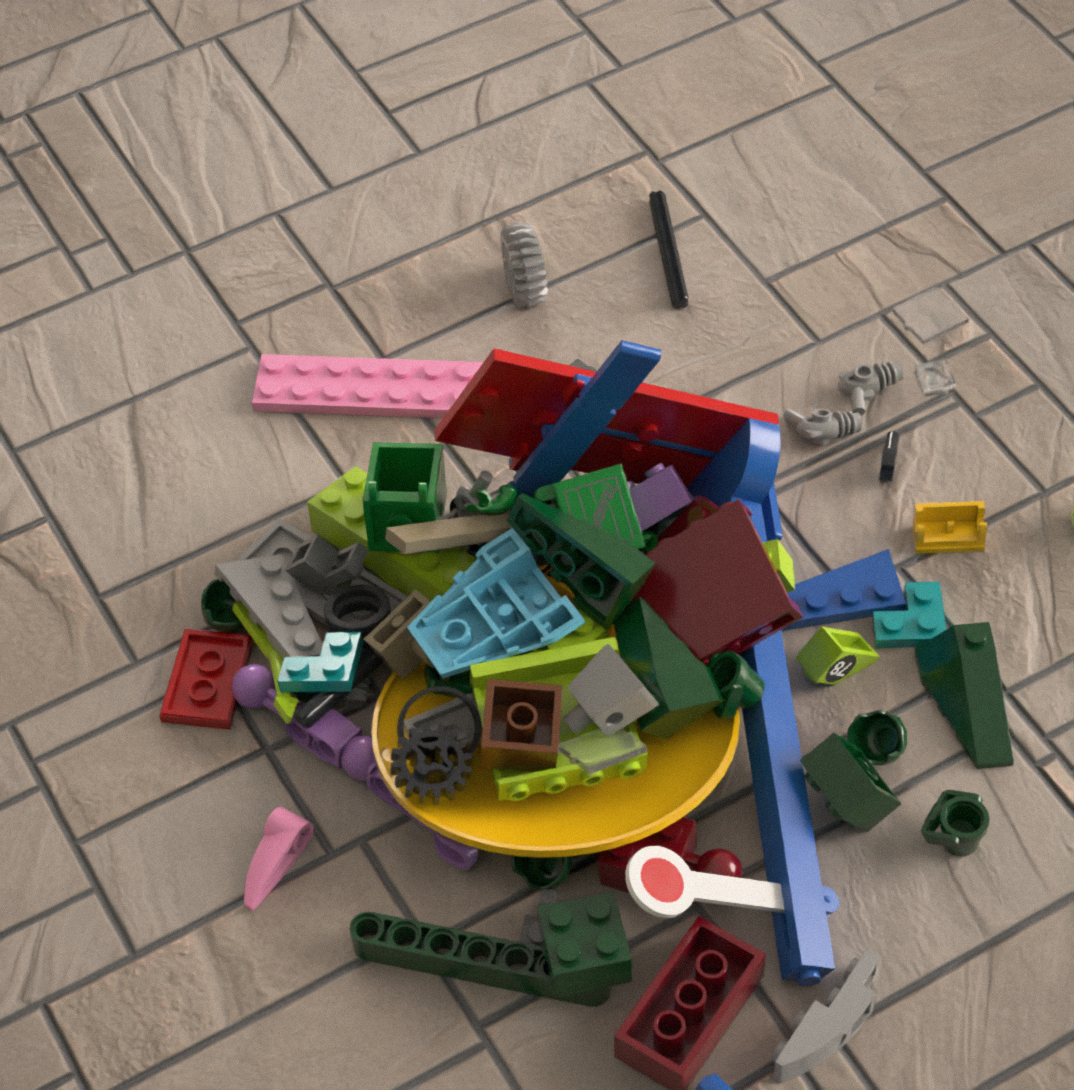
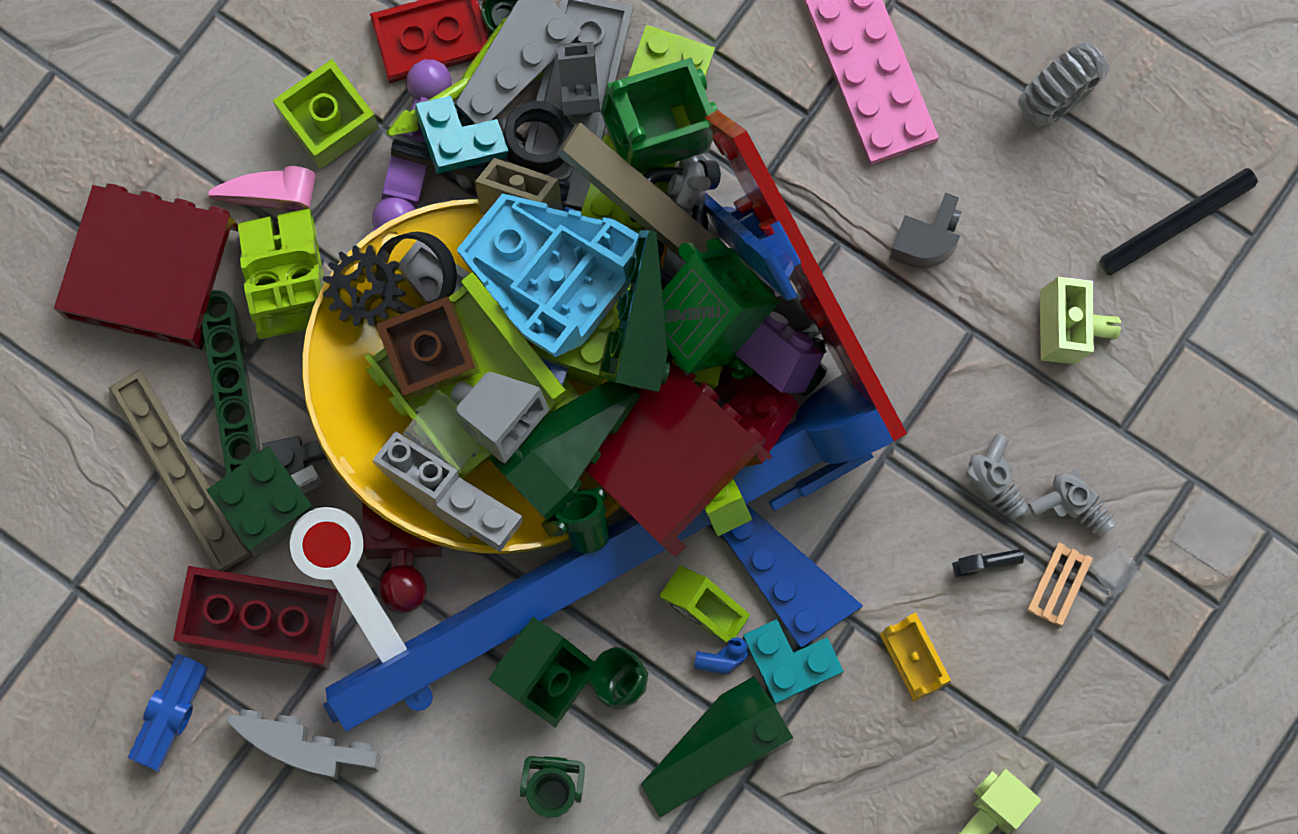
camera: 65 degrees right, 25 degrees up
green arm [466,484,517,515] -> none
none -> dark red panel [54,183,238,350]
none -> dark tan tile [108,369,252,572]
none -> lime connector [238,208,325,339]
none -> lime brick [272,59,379,170]
none -> light grey slope [373,431,523,552]
none -> blue arm [694,637,748,675]
none -> light nougat tile [1027,542,1093,627]
none -> yellowish green brick [1040,277,1121,364]

